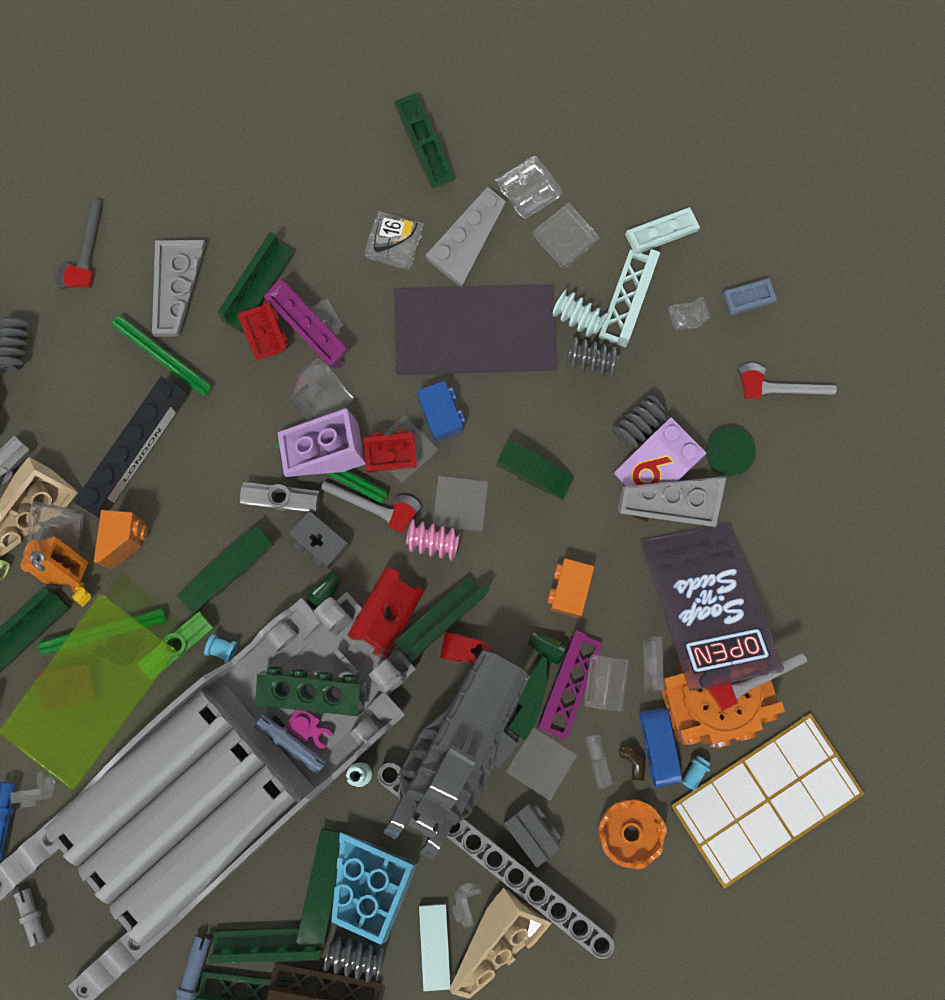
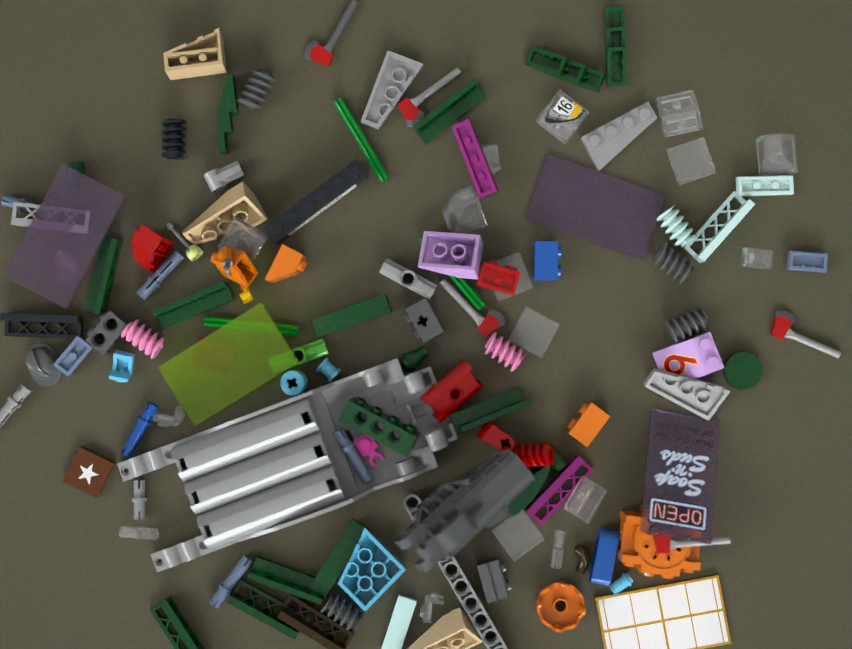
camera: 25 degrees right, 10 degrees up
red bracket [237,302,288,362] -> none
light aqua pin [346,762,372,787] -> none
dark green slope [496,440,574,500] -> none
clear tile [643,637,664,692] -> none
none -> clear axle [119,525,159,541]
none -> medium azure piece [280,370,308,395]
none -> piece [397,67,461,127]
none -> red piece [512,442,555,467]
none -> dark green slope [525,46,606,93]
none -> clear slope [756,133,799,176]

